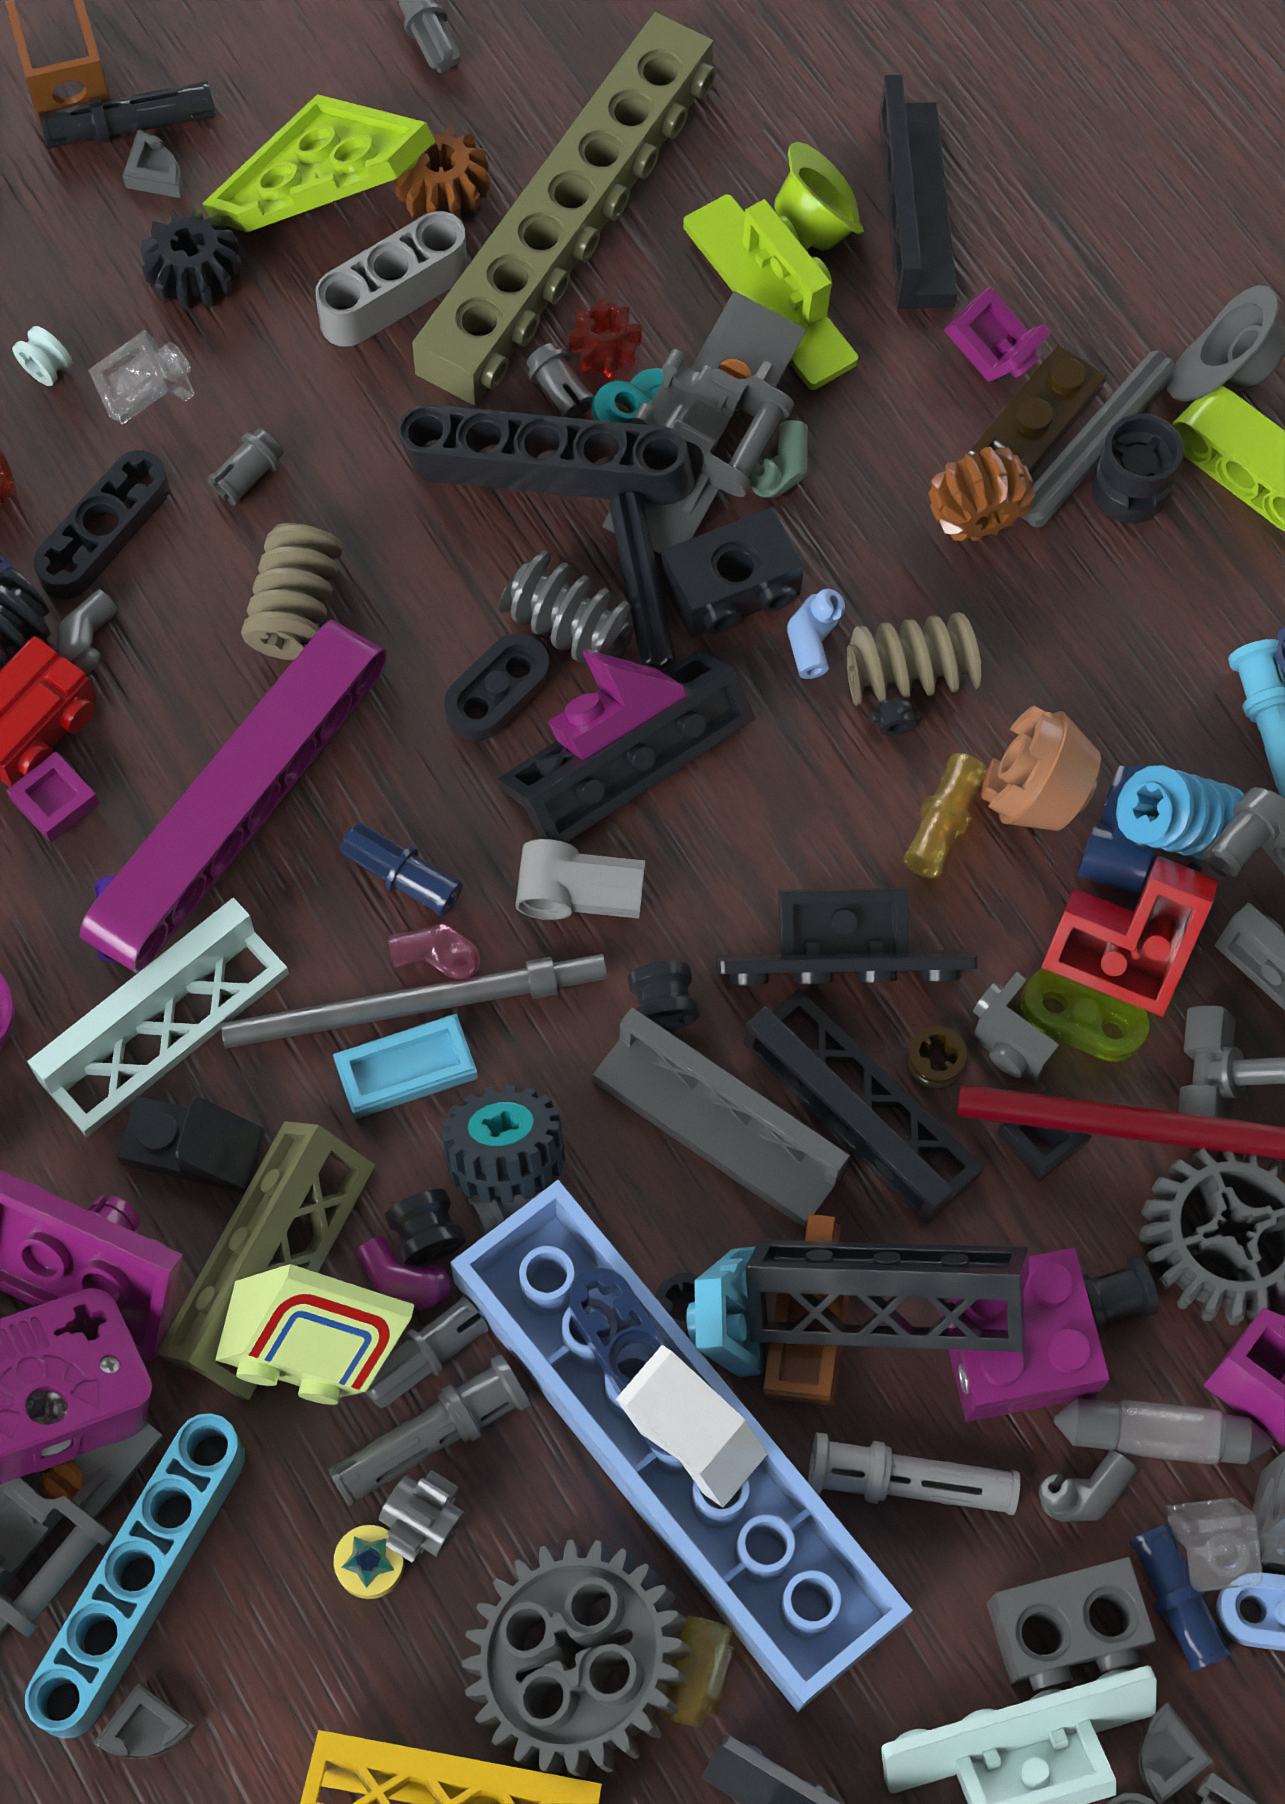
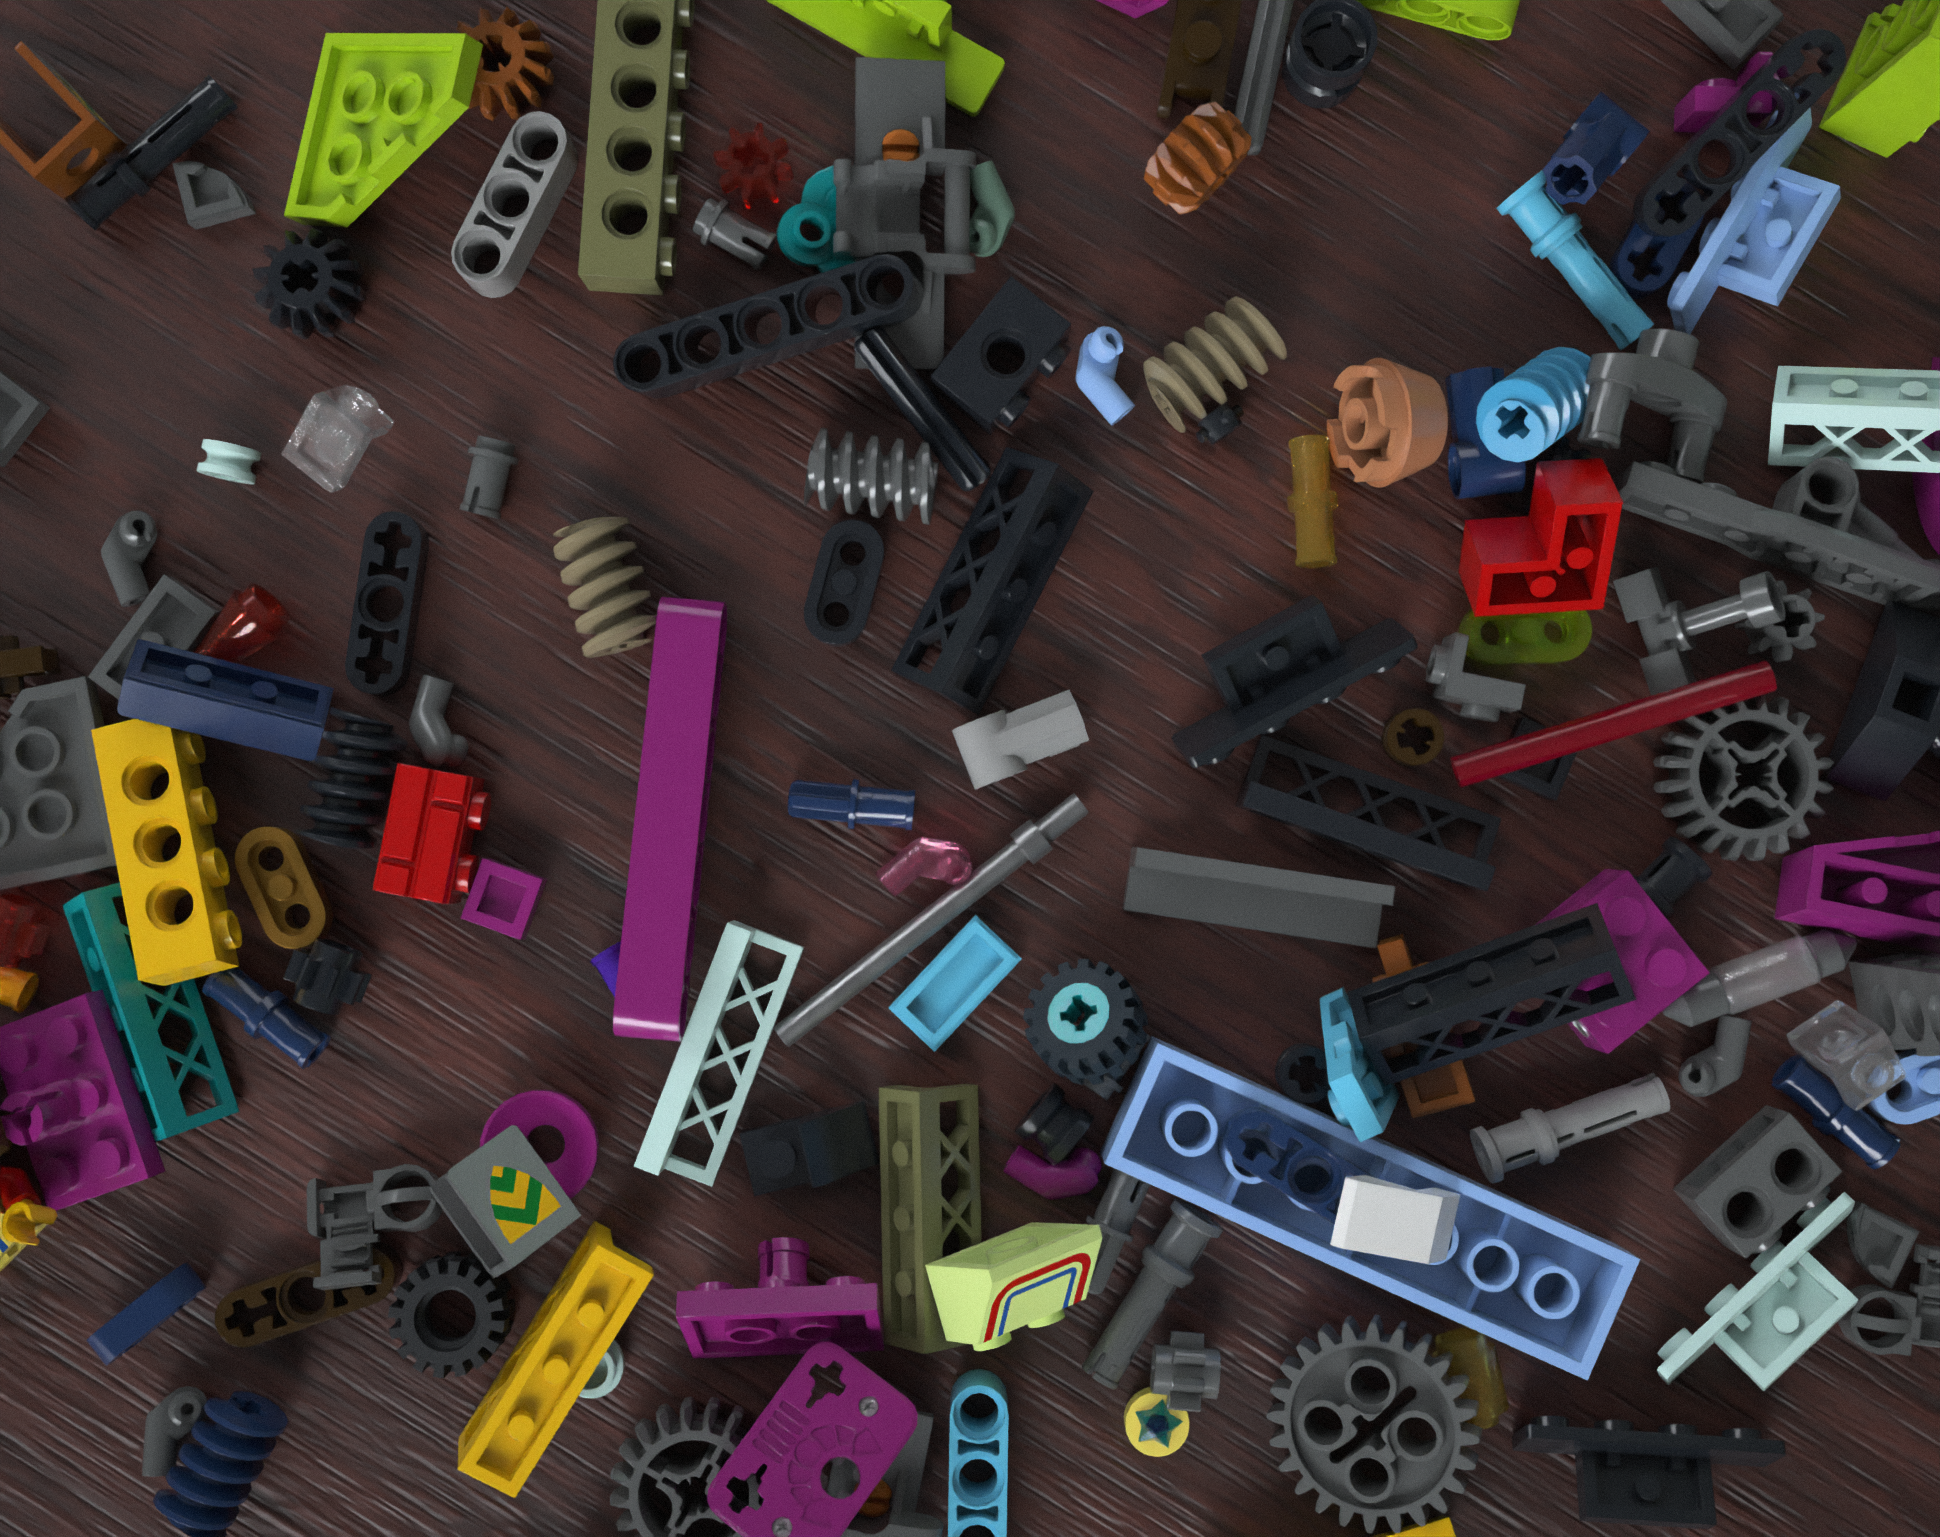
camera: 25 degrees left, 20 degrees up
magenta slope [548,649,687,760] -> none
black wheel [628,961,699,1031] -> none

